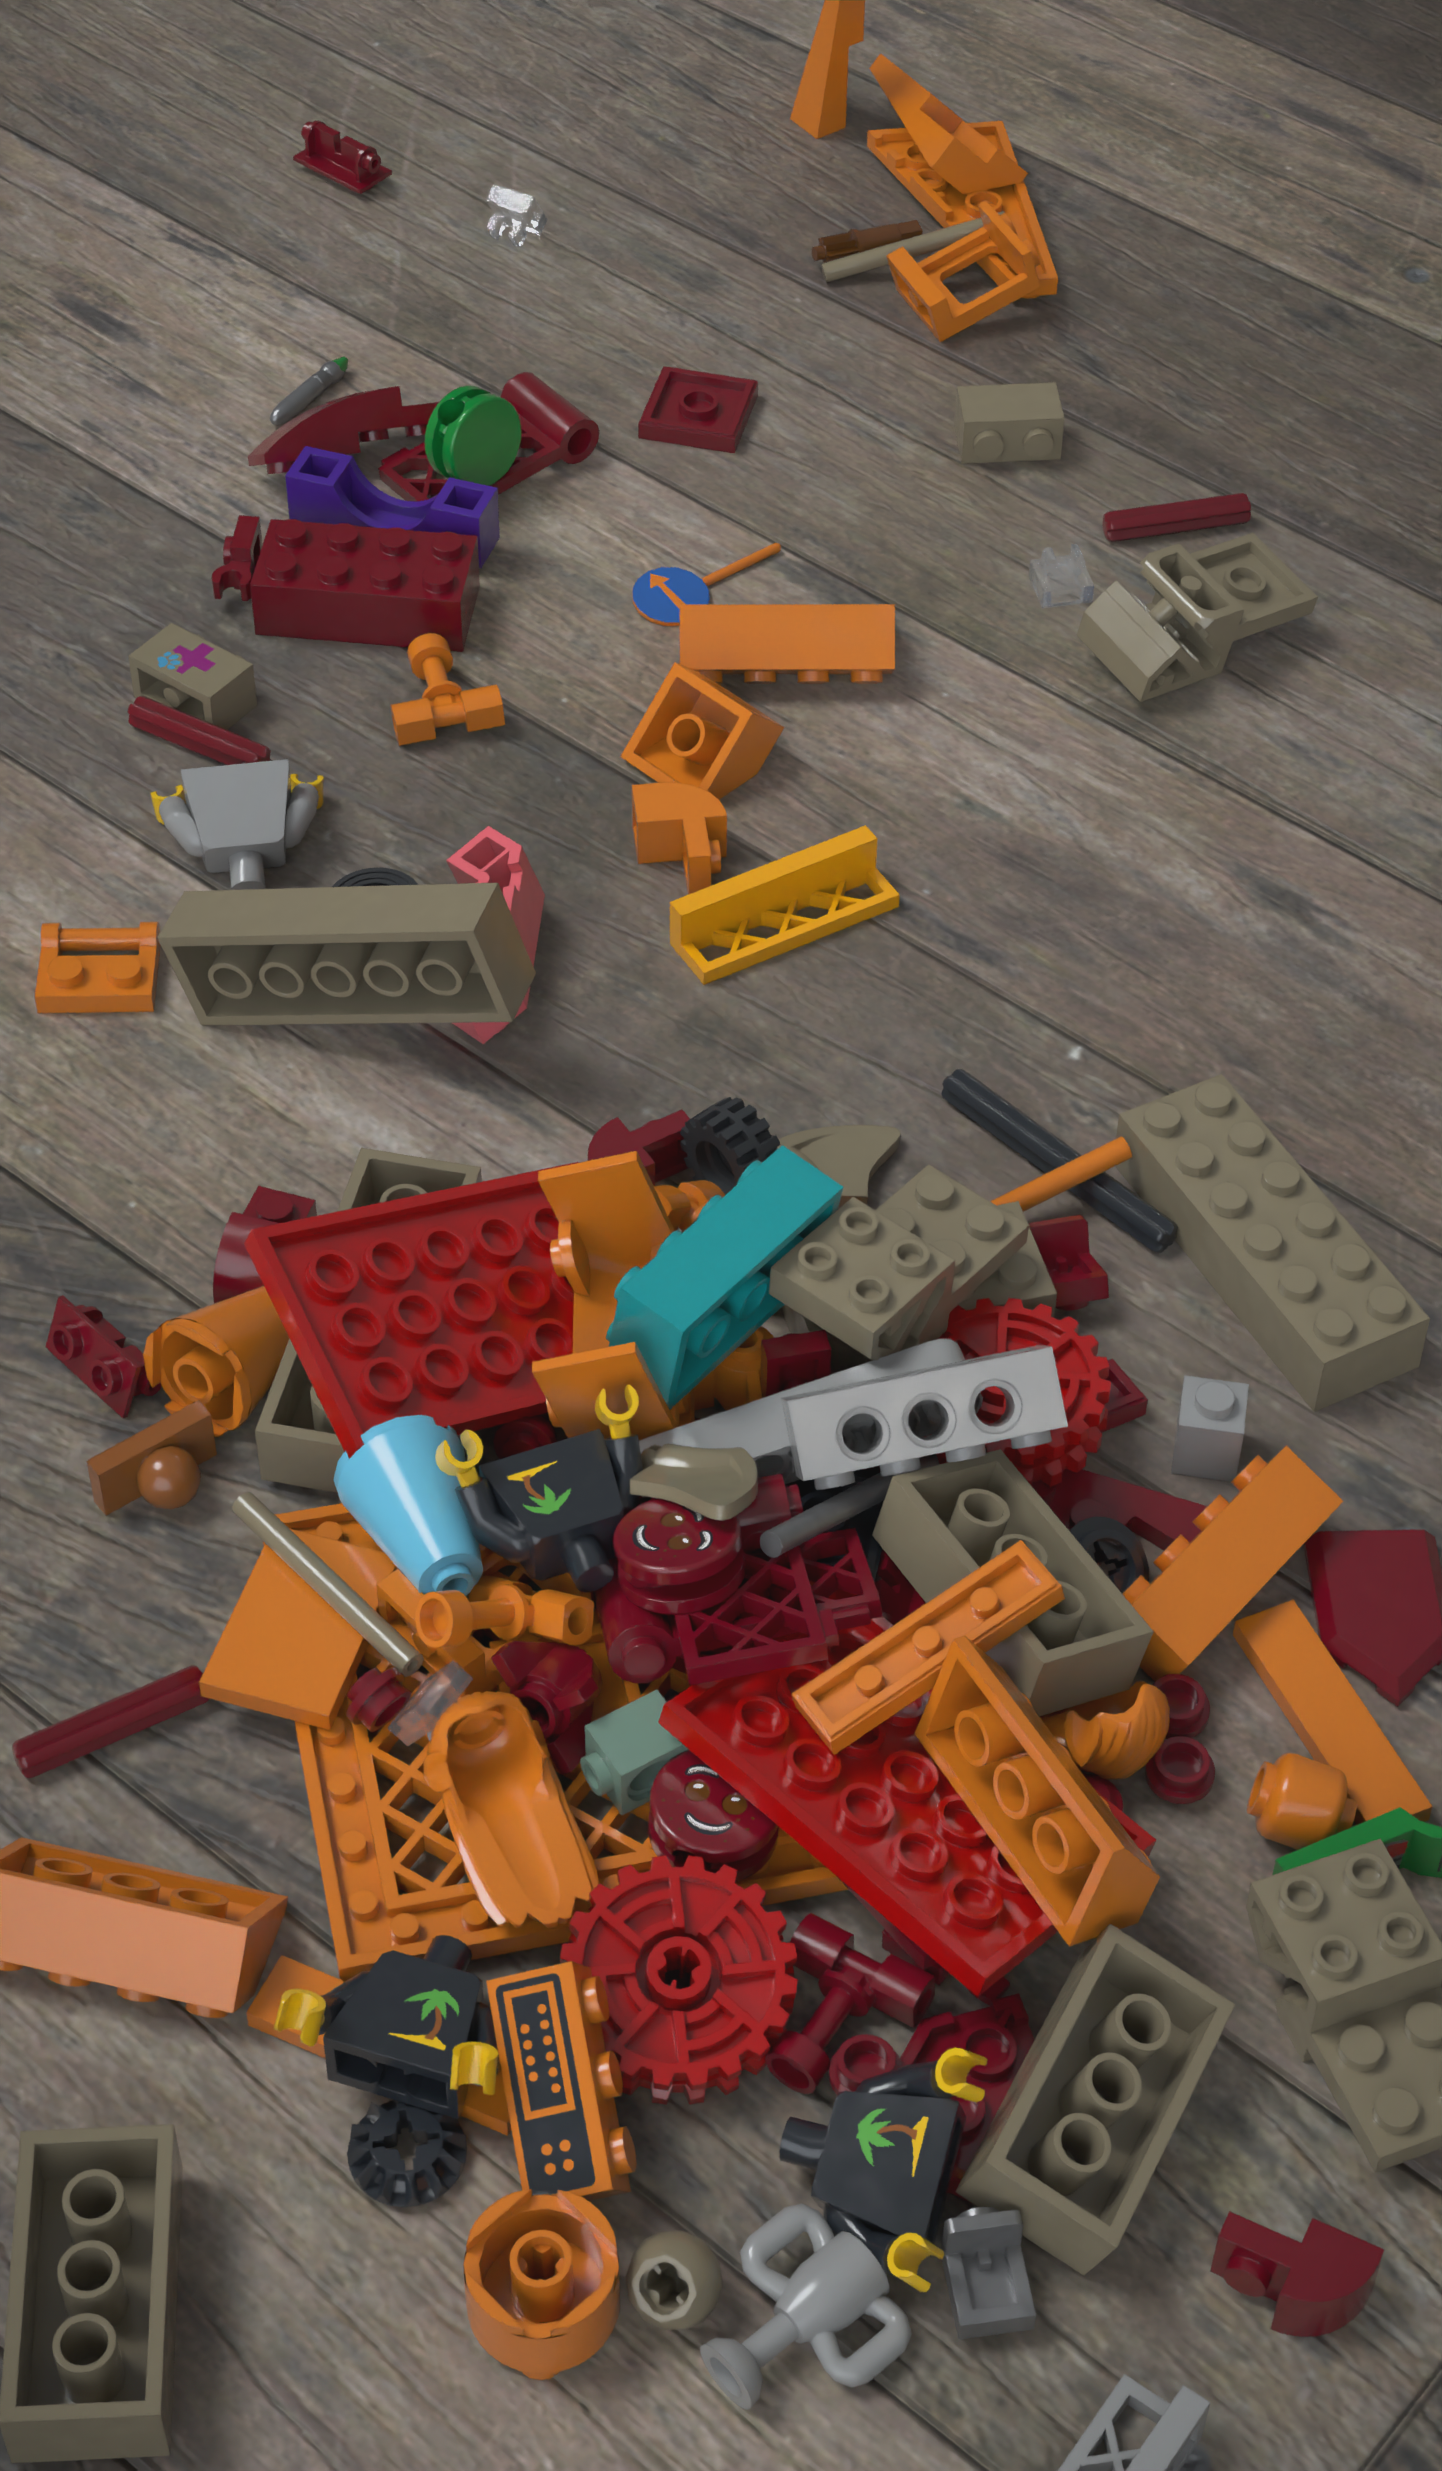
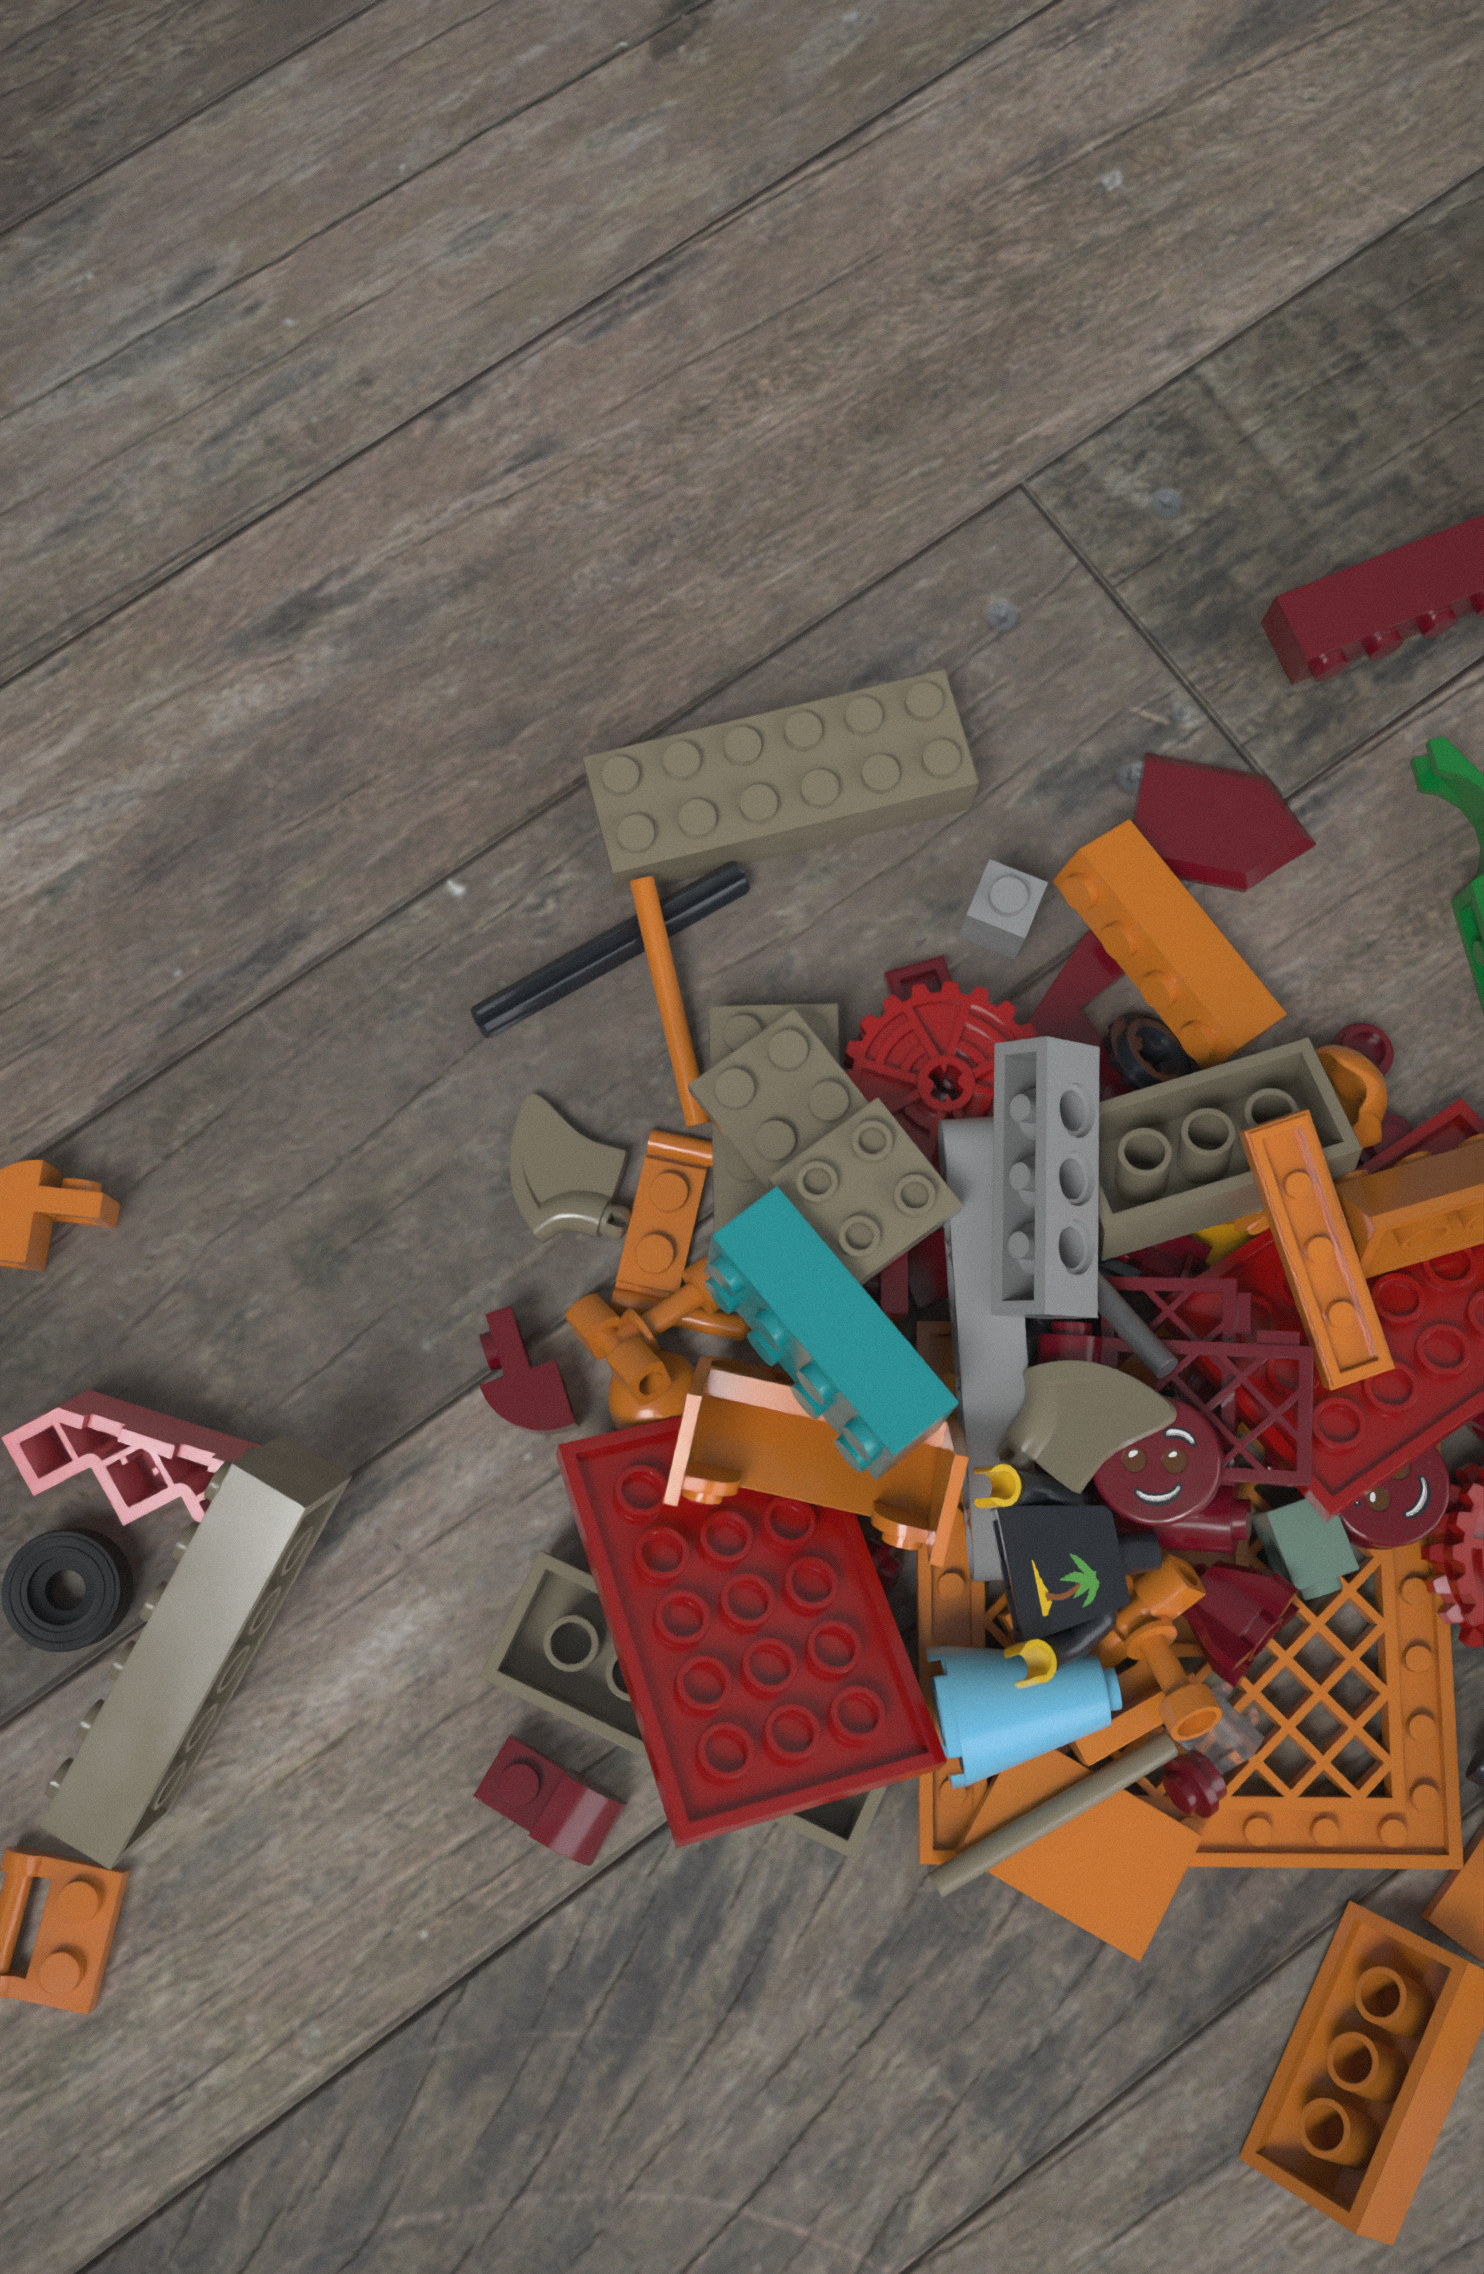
camera: 80 degrees left, 30 degrees up
dark red axle [12,1665,210,1778] -> none
dark red hinge [45,1295,162,1418] -> none
dark orange tile [87,1401,217,1516] -> none
orange cone [143,1286,289,1437] -> none
orange hair [424,1691,599,1929] -> none
light orange fence [670,825,900,985] -> none
black tyre [680,1097,781,1195] -> none
dark red bracket [1028,1215,1109,1311] -> none
dark red plate [1152,1674,1210,1739] -> none
orange tile [1232,1599,1433,1825] -> none
orange head [1247,1753,1357,1850] -> none

